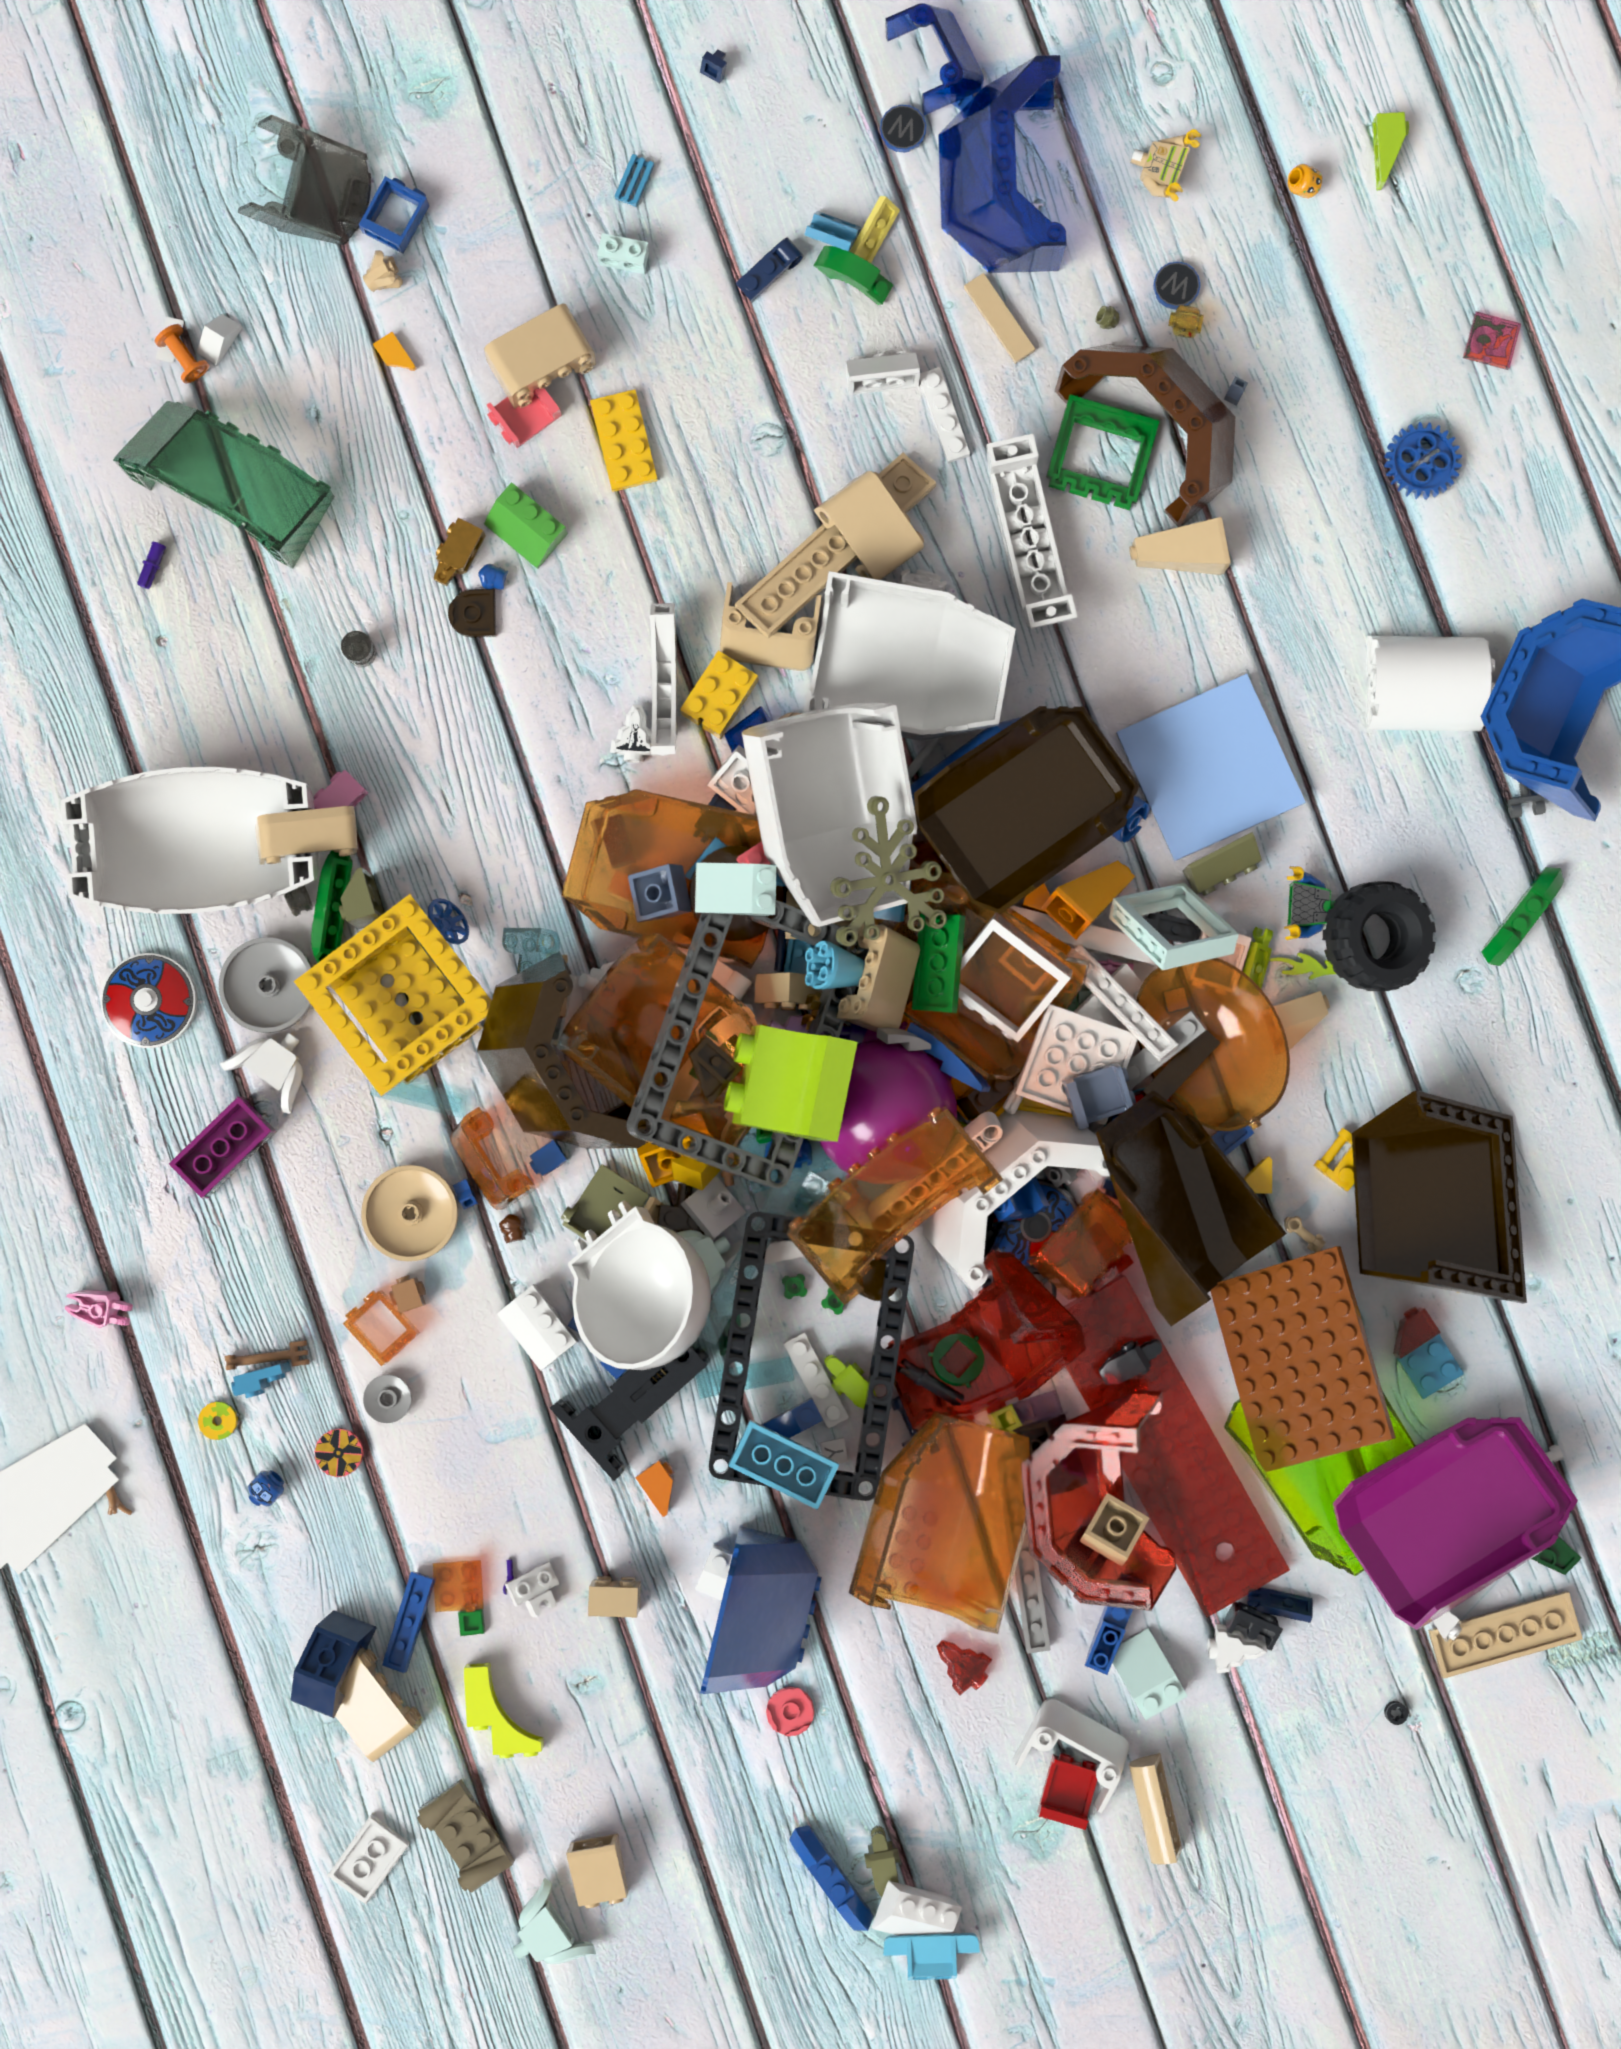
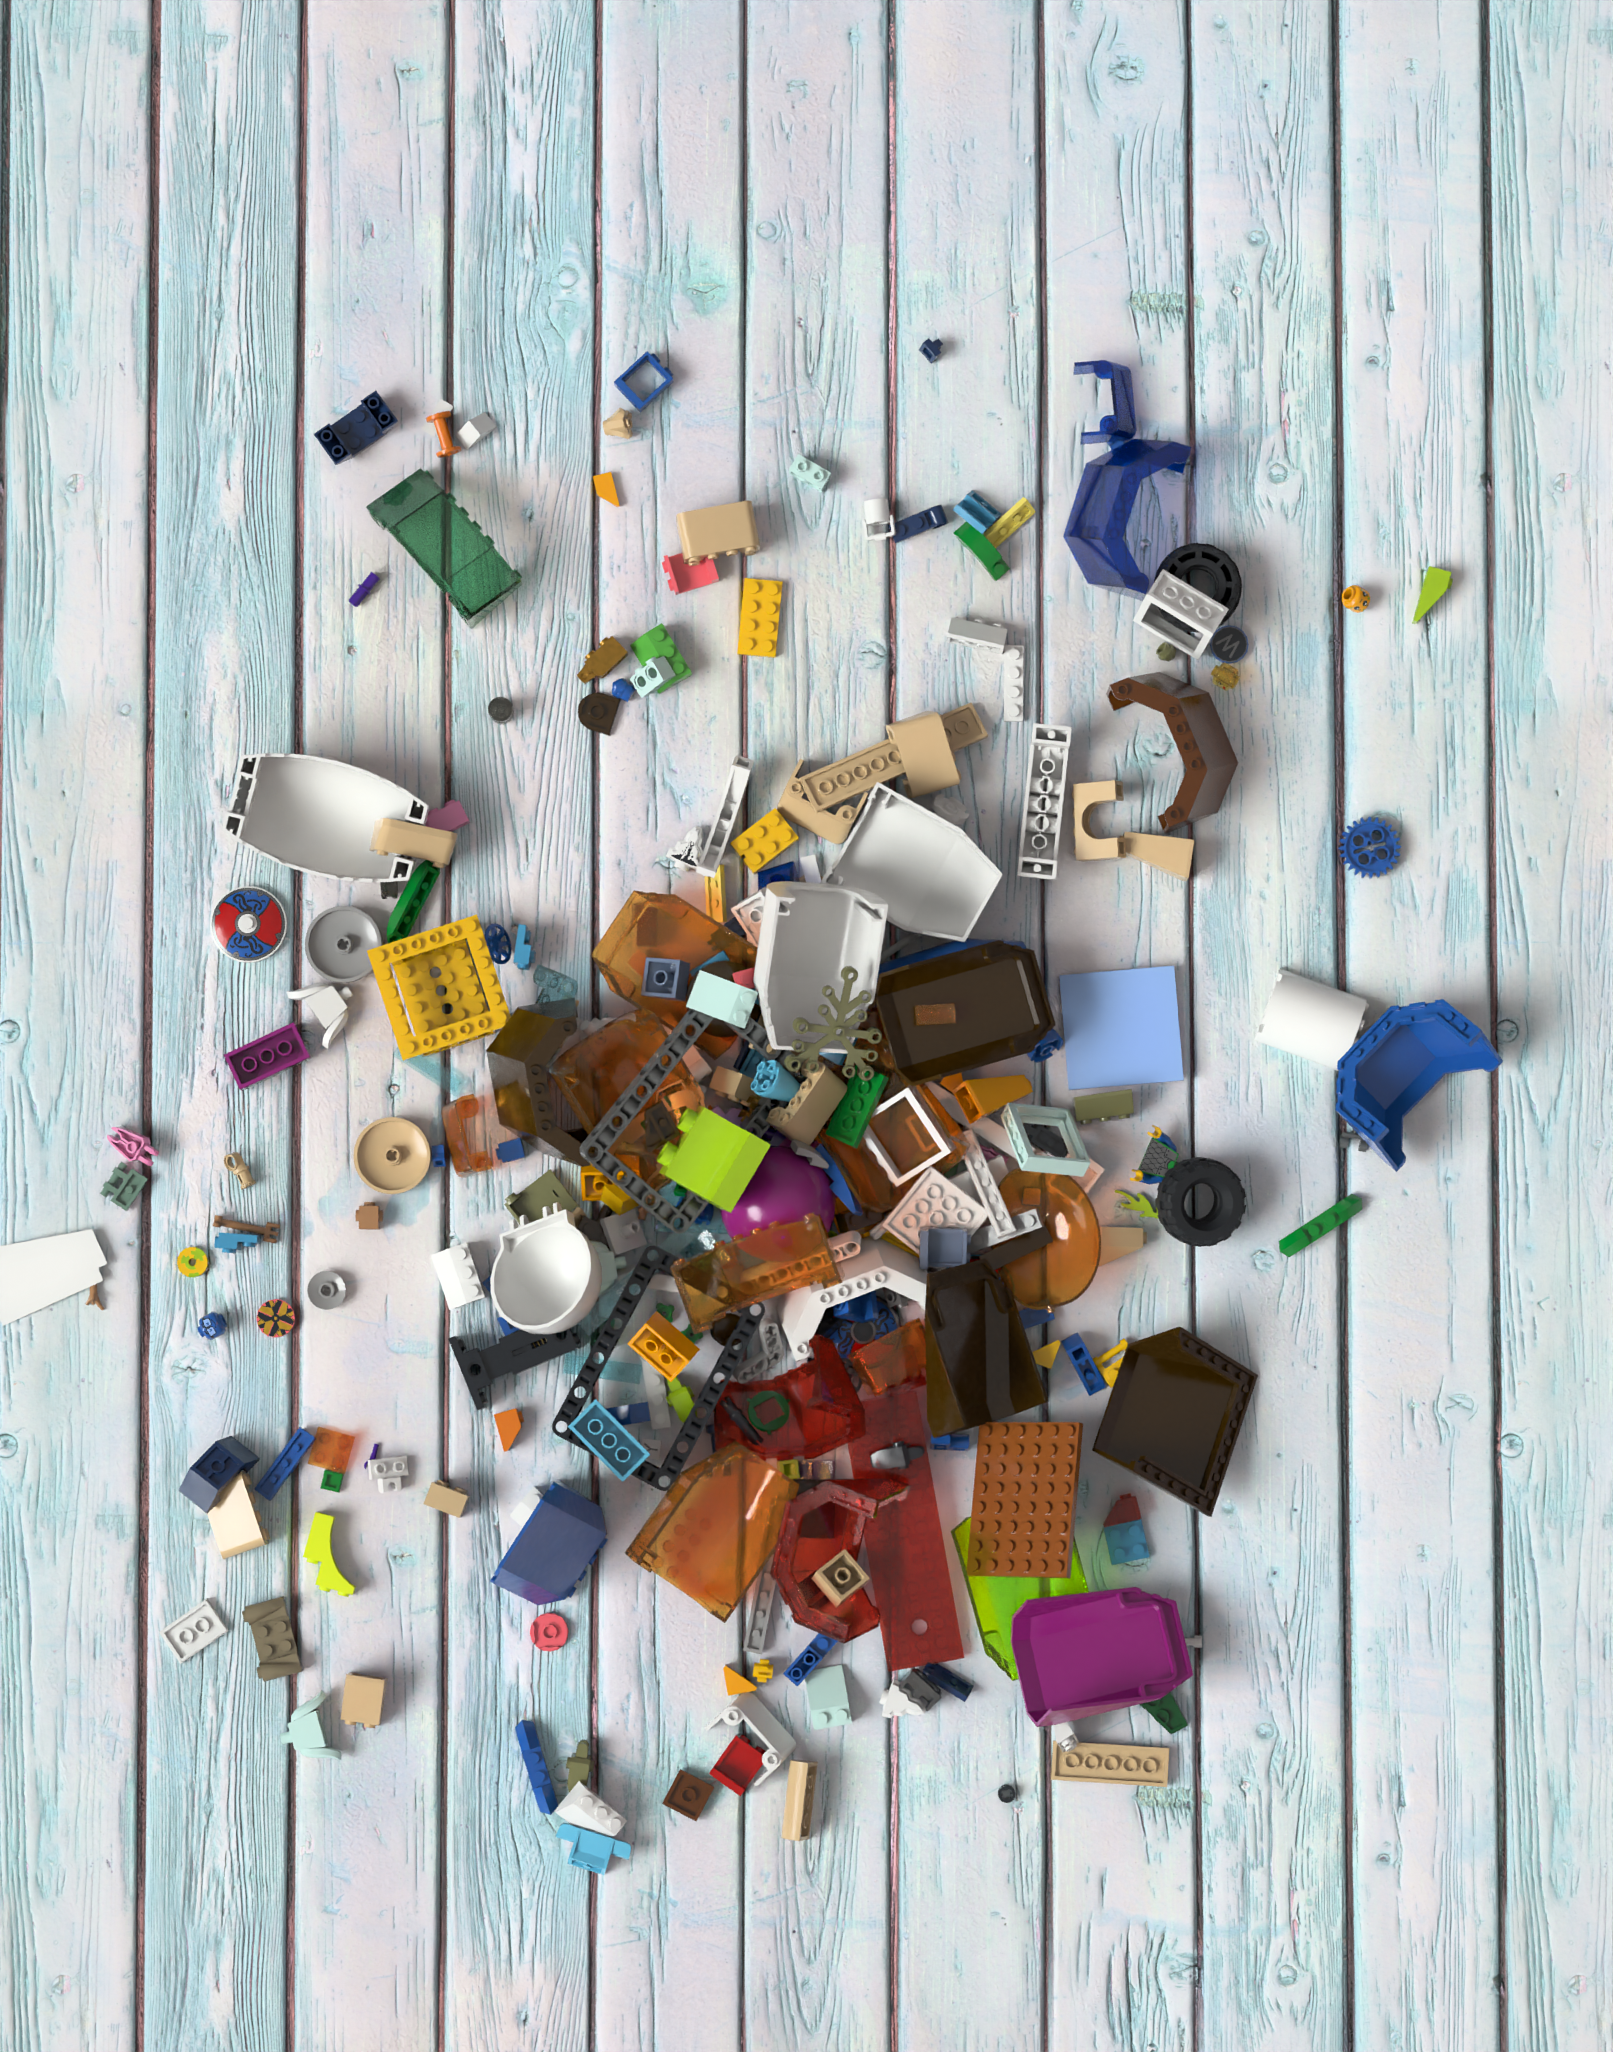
camera: 20 degrees right, 0 degrees up
clear smoke windscreen [238,115,371,245] -> none
olive slope [339,867,384,929] -> none
clear orange window [343,1290,420,1366] -> none
reddish brown arm [499,1214,526,1243] -> none
dark azure tile [615,154,654,207] -> none
black tile [880,105,926,153] -> none
clear red rock [936,1640,993,1695] -> none
tan tile [964,273,1035,364] -> none
green hinge [1046,394,1160,510] -> none
torso [1130,129,1201,202] -> none
sand blue piece [1224,376,1248,406] -> none
lime plate [1239,927,1273,994] -> none
tan bar [1284,1216,1326,1252] -> none
clear pink tile [1463,311,1521,370] -> none
none -> sand green plate [100,1161,149,1211]
none -> tan connector [224,1152,256,1190]
none -> dark blue slope [314,390,398,465]
none -> dark azure plate [513,924,536,971]
none -> light orange slope [628,1311,700,1382]
none -> light aqua brick [630,656,676,698]
none -> reddish brown plate [662,1769,714,1822]
none -> plate [704,865,727,924]
none -> light orange slope [723,1665,757,1696]
none -> light grey beam [733,1318,784,1383]
none -> yellow gear [753,1659,774,1683]
none -> white sticker [800,855,821,883]
none -> white piece [863,498,896,541]
none -> clear orange plate [915,1003,956,1026]
none -> blue brick [930,1434,969,1451]
none -> blue slope [1061,1332,1106,1396]
none -> tan arch [1072,780,1126,862]
none -> white windscreen [1133,569,1229,660]
none -> black tyre [1154,543,1242,632]

